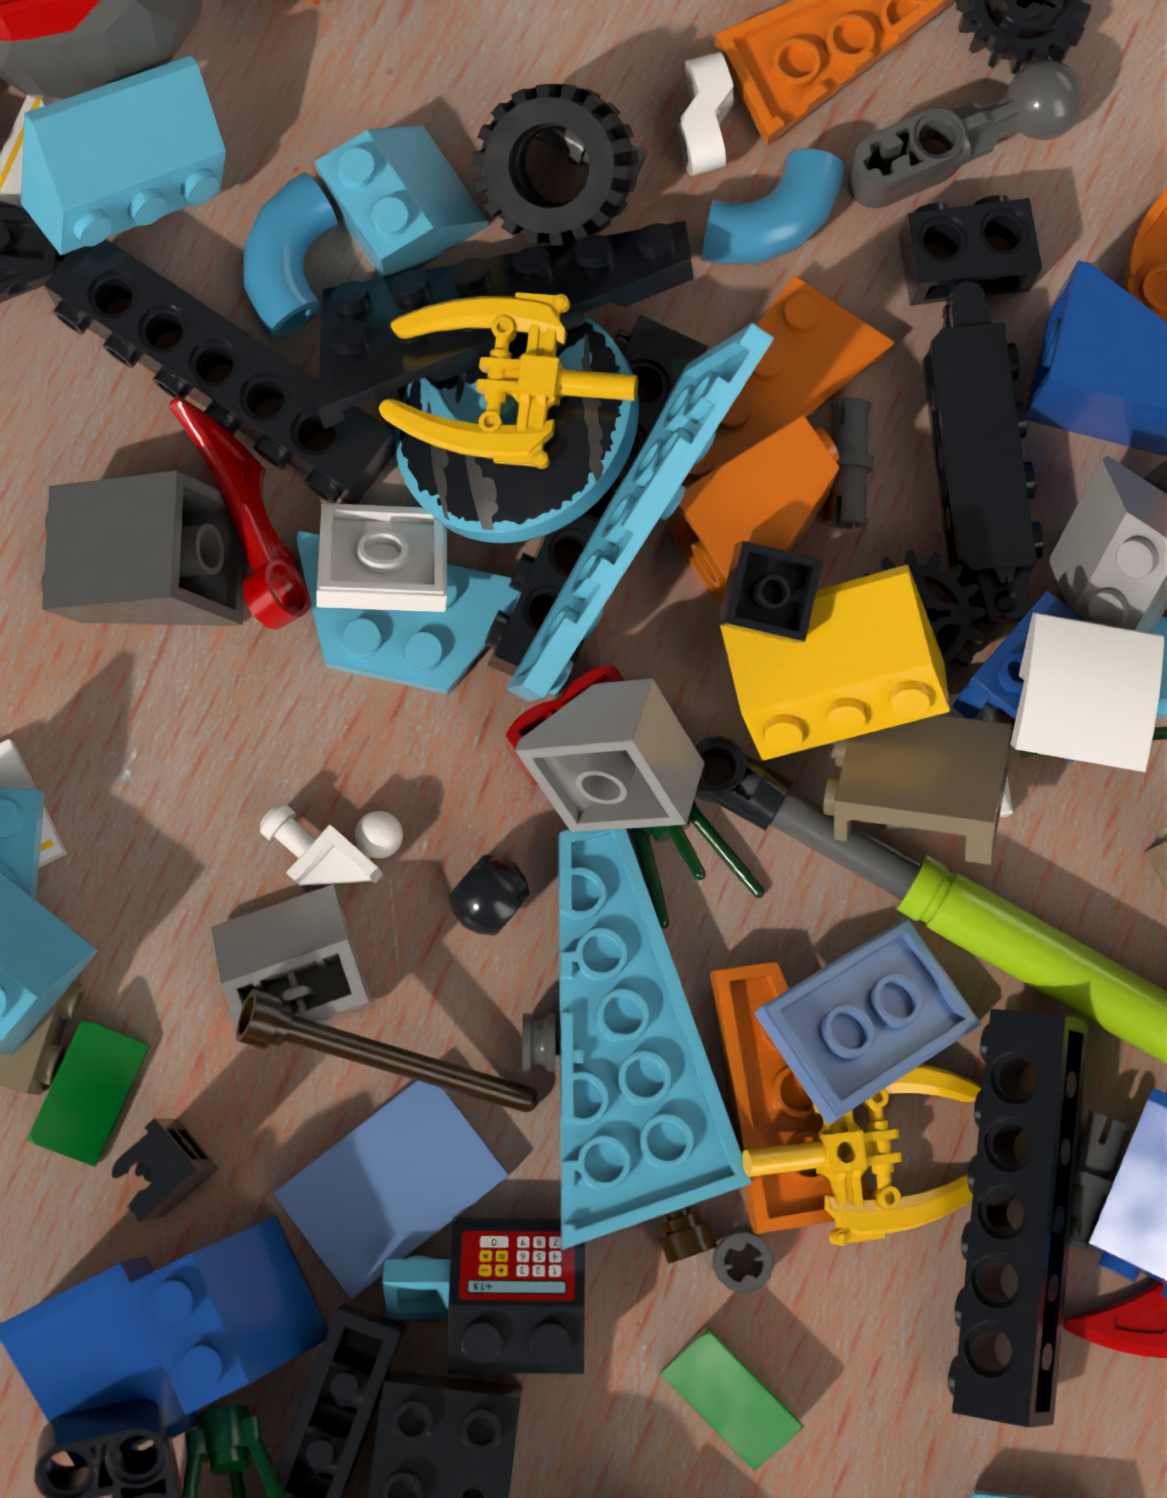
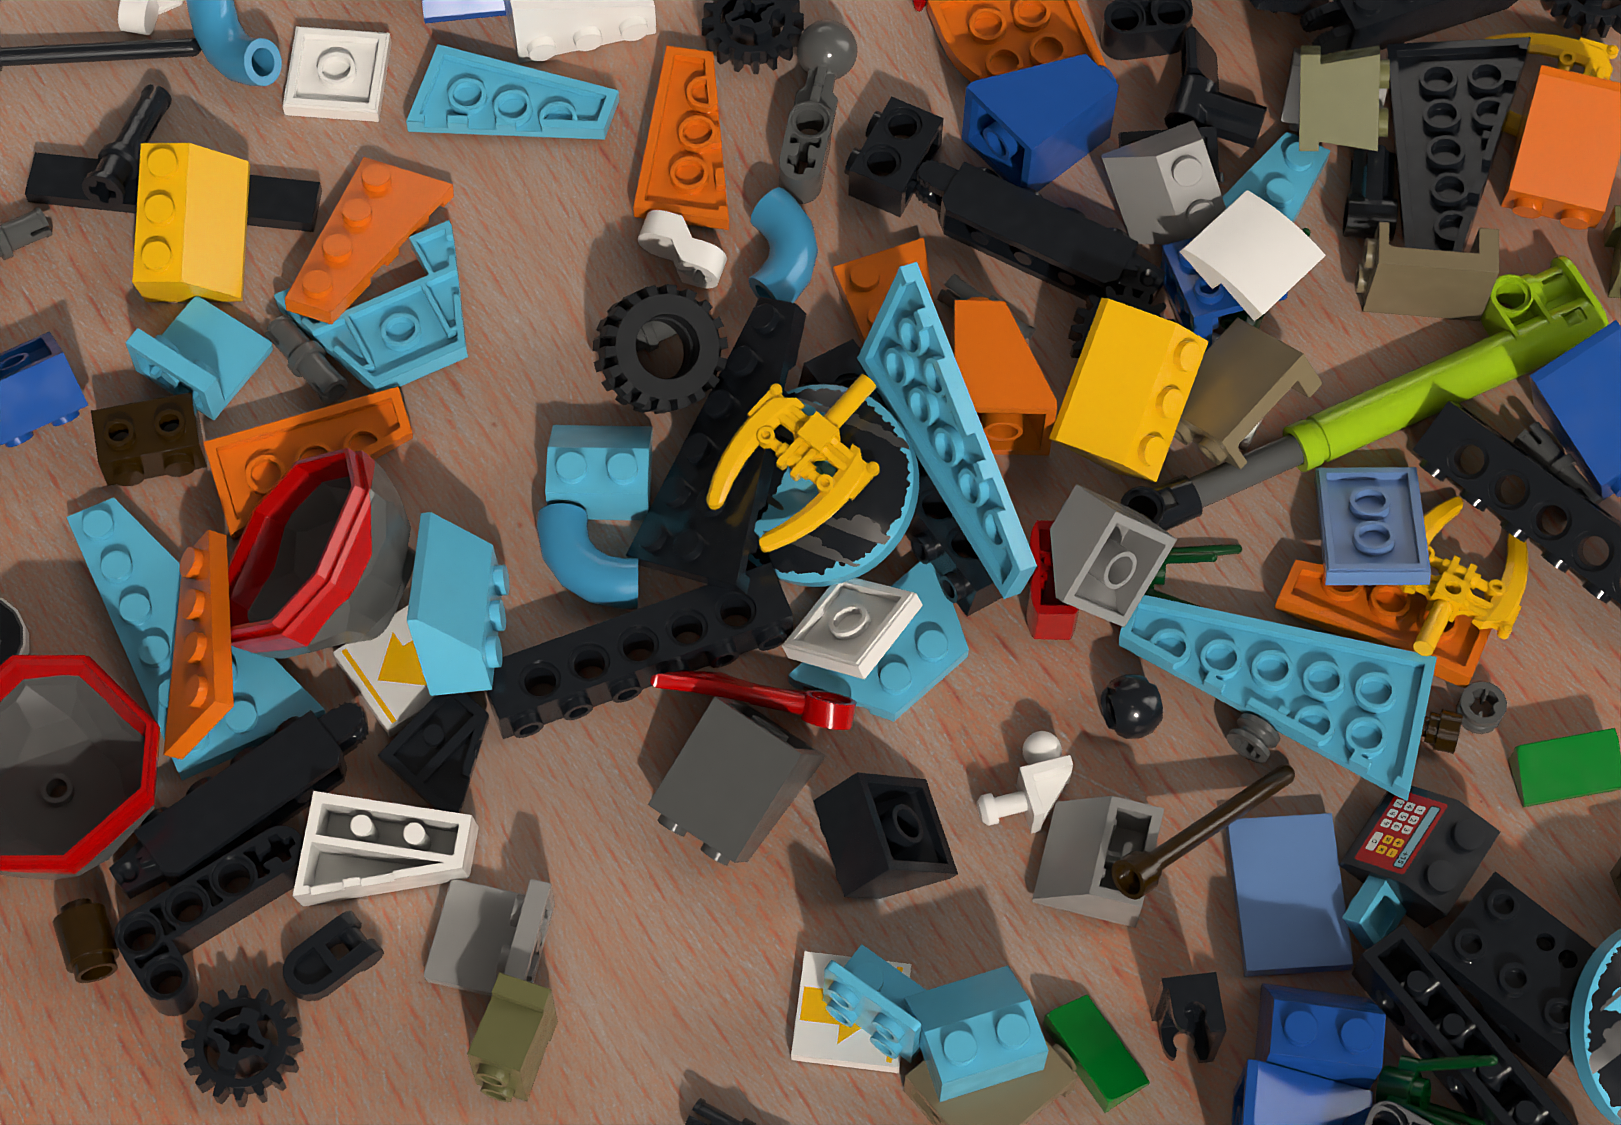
camera: 55 degrees left, 15 degrees down
black piece [717,541,823,643] -> none
none -> black slope [813,772,958,899]

